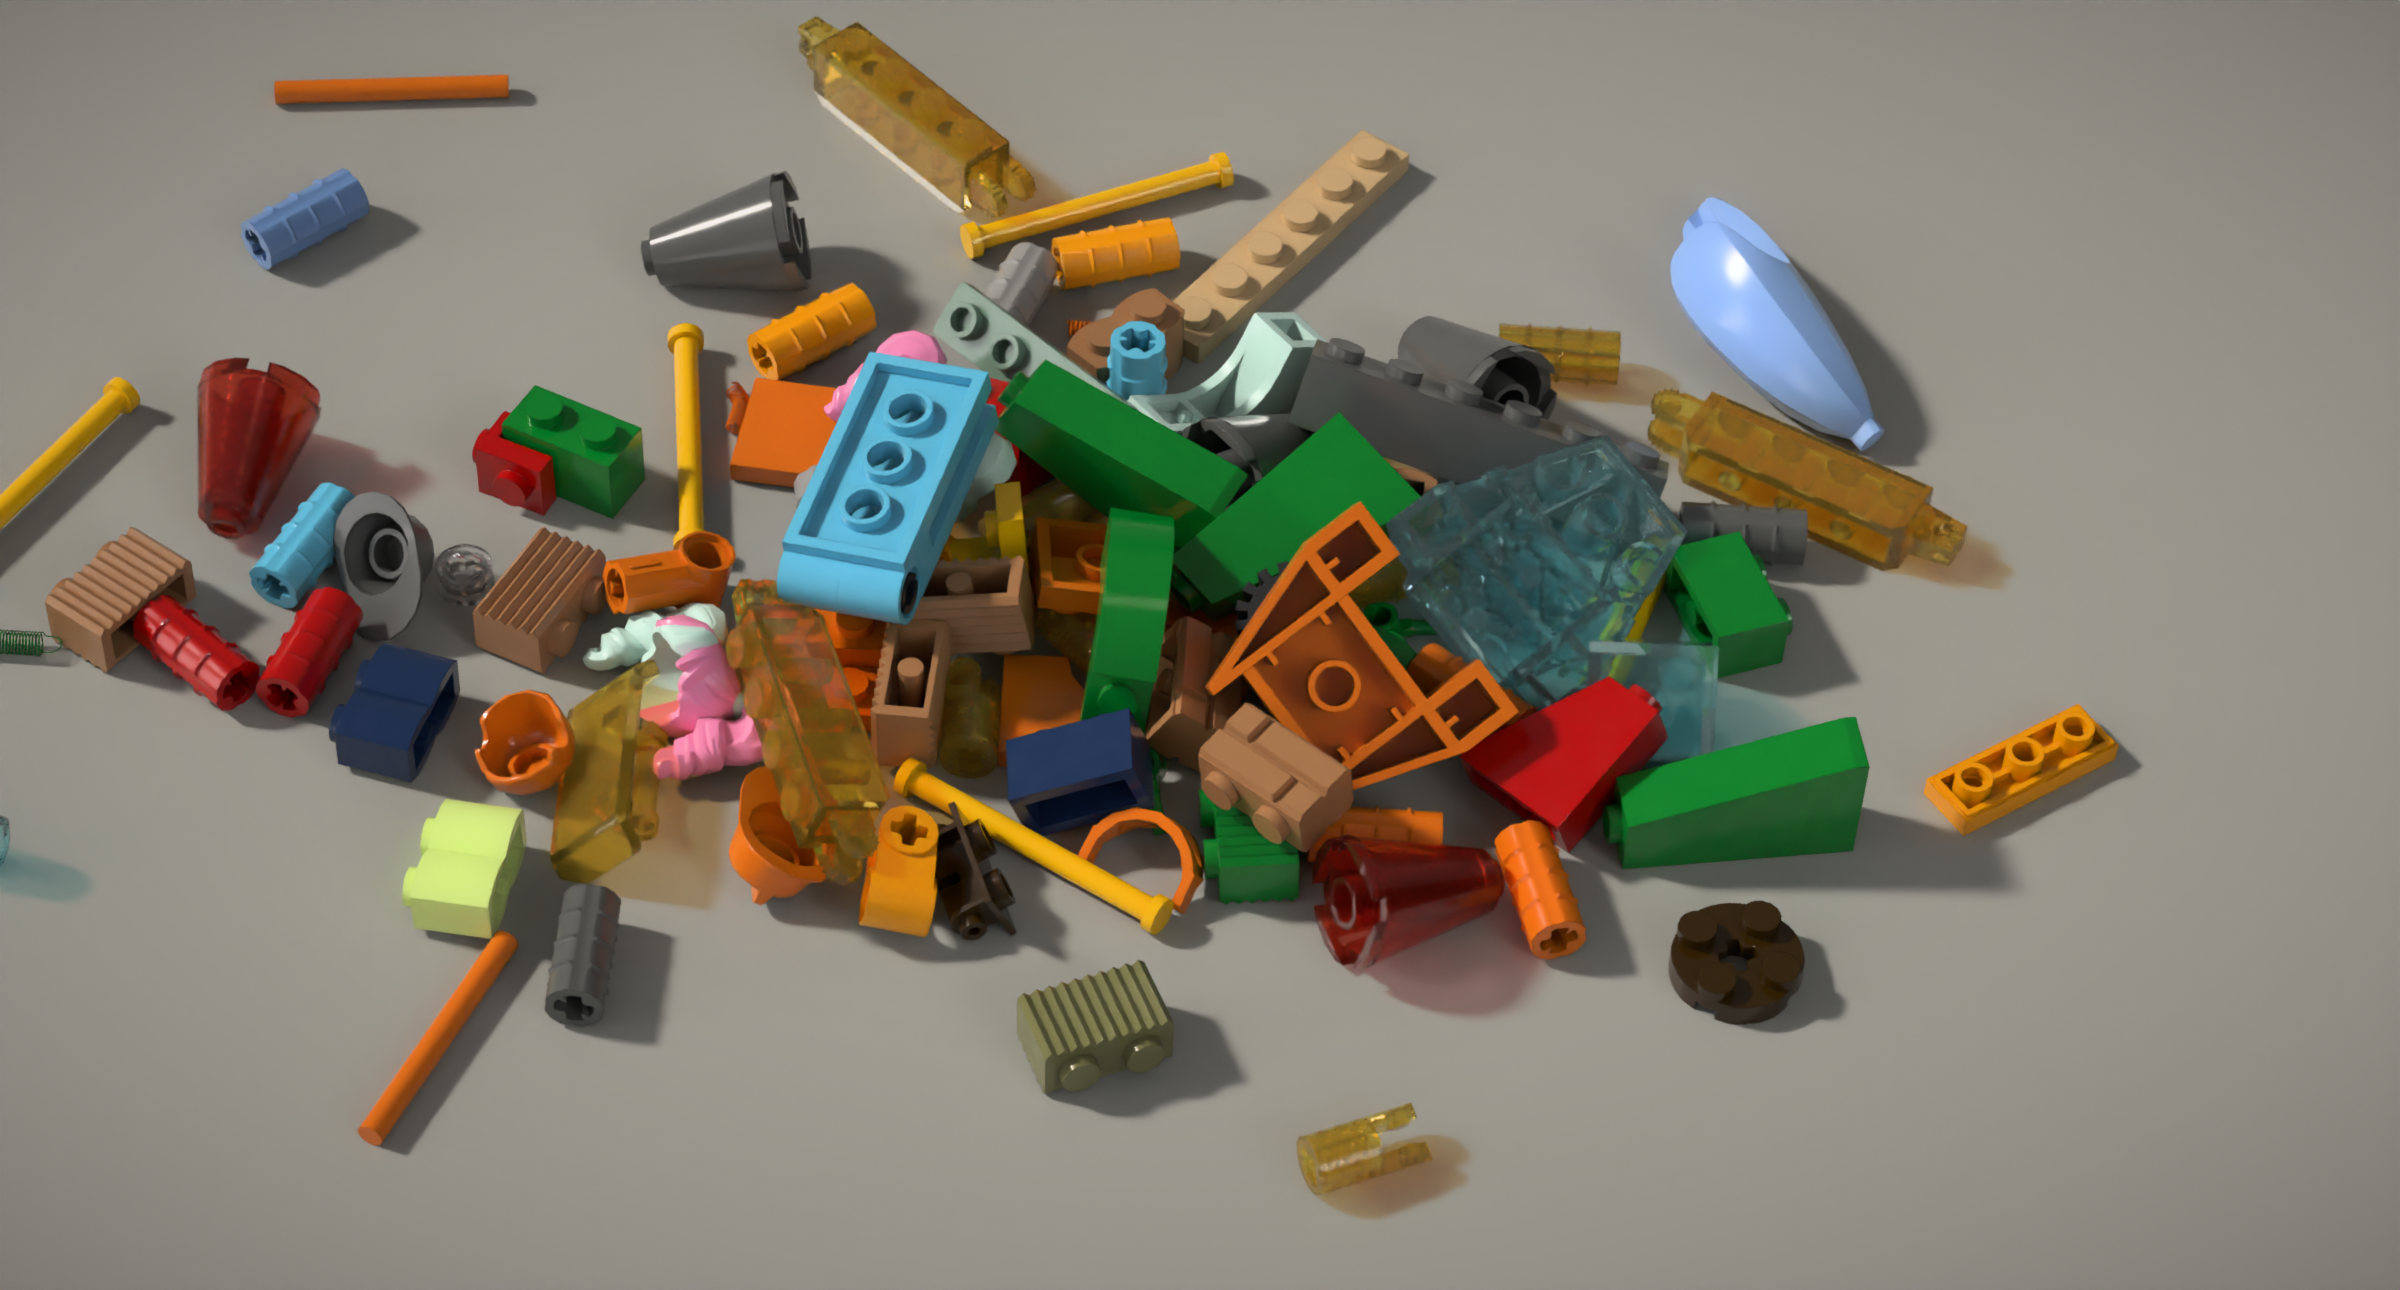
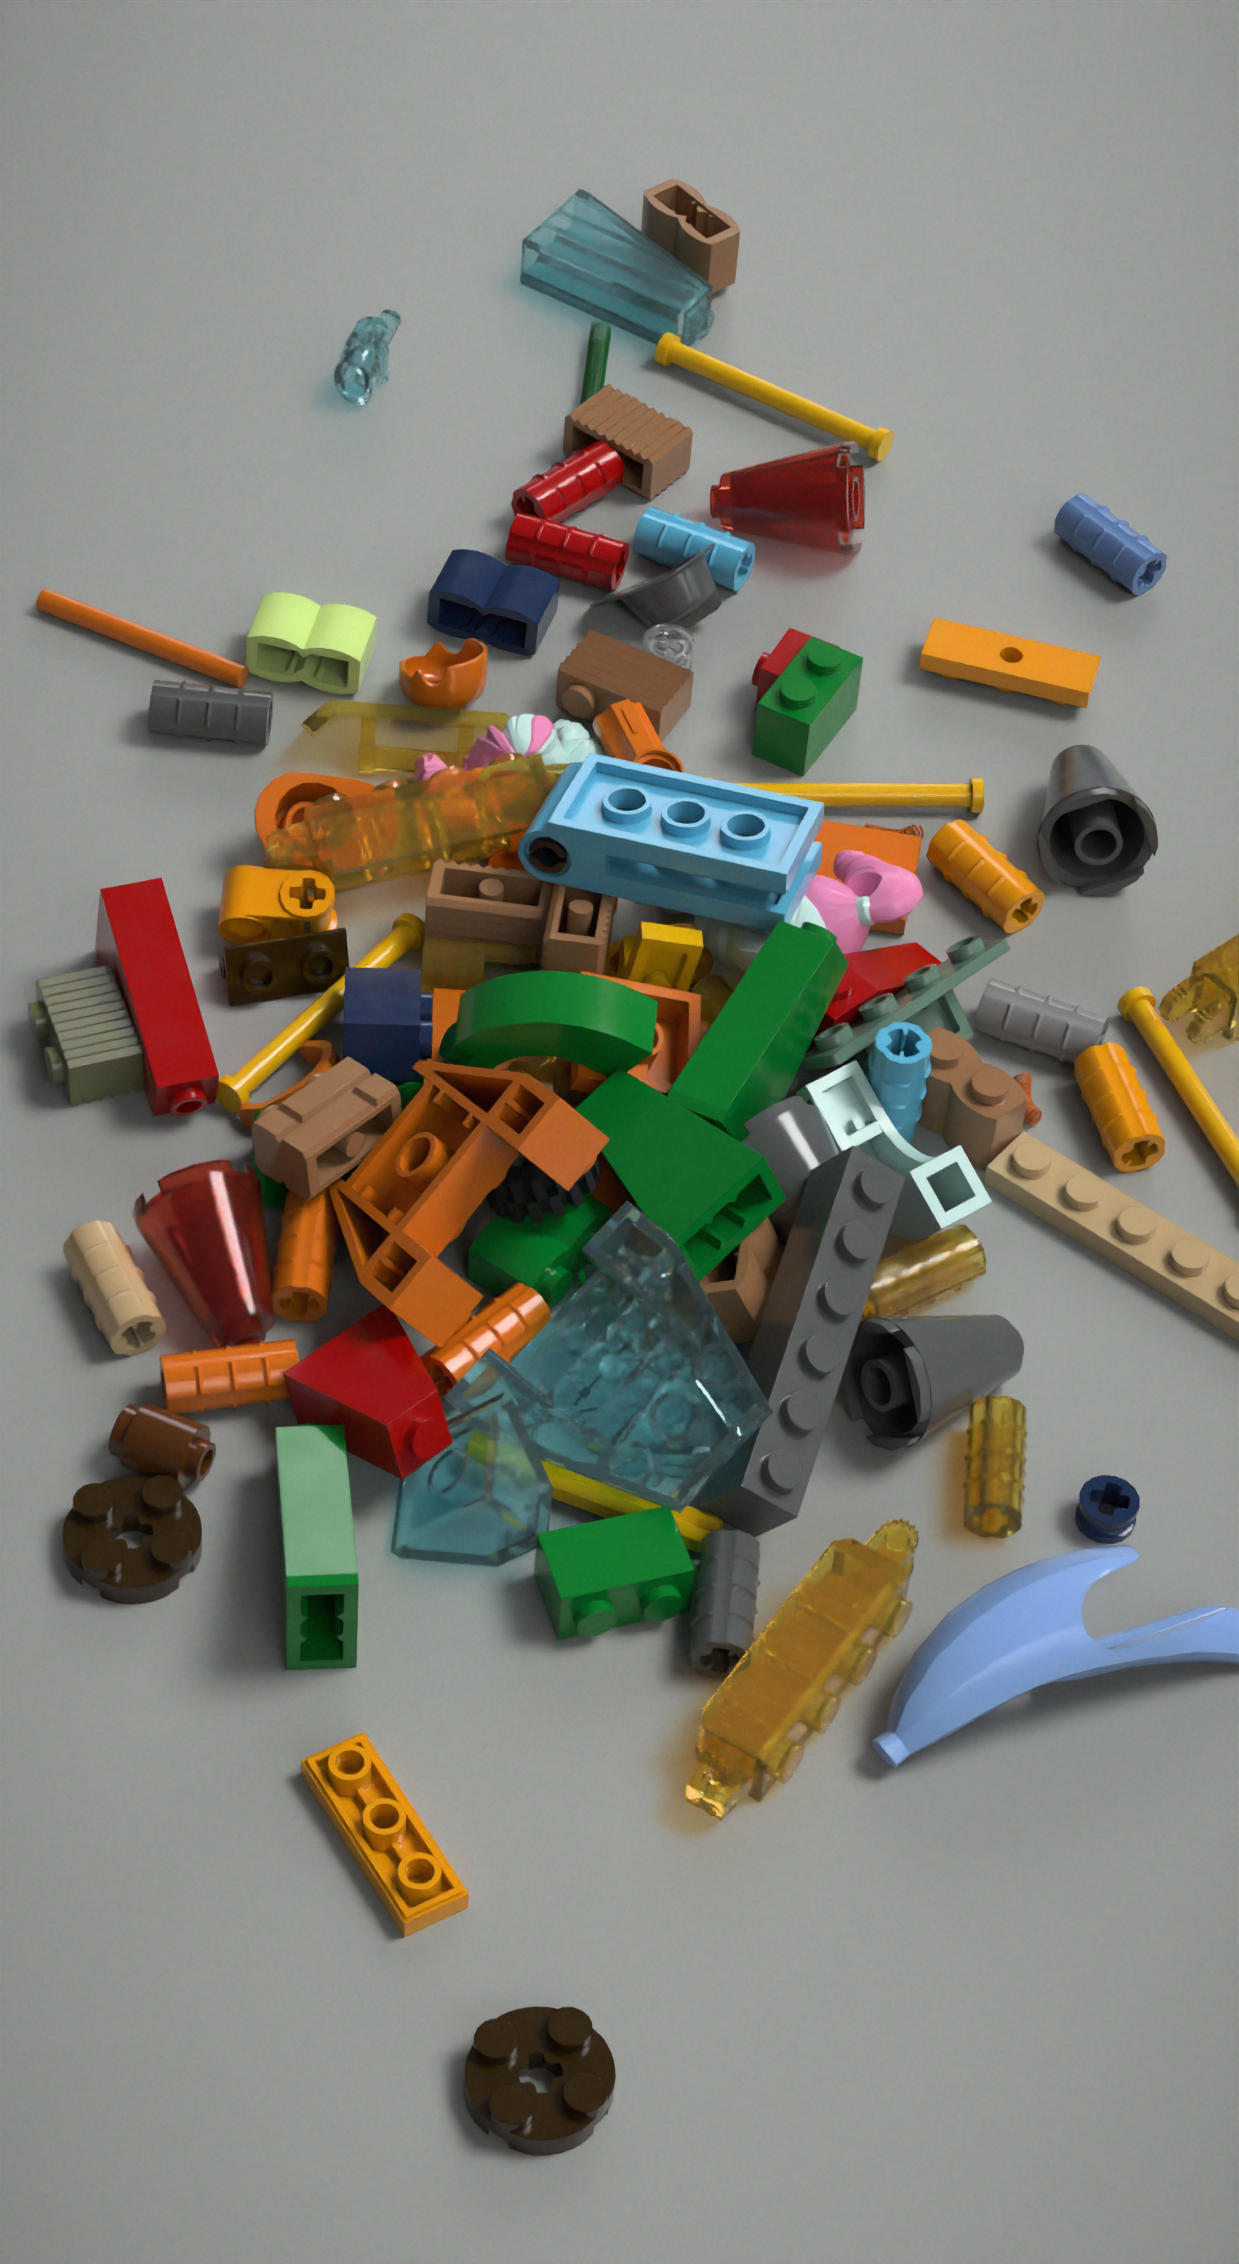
camera: 90 degrees right, 0 degrees up
none -> tan axle [63,1220,166,1356]
none -> red slope [95,877,219,1116]
none -> reddish brown brick [109,1403,216,1490]
none -> dark brown plate [464,2006,616,2155]
none -> light orange tile [919,617,1101,708]
none -> dark blue bush [1075,1475,1140,1544]

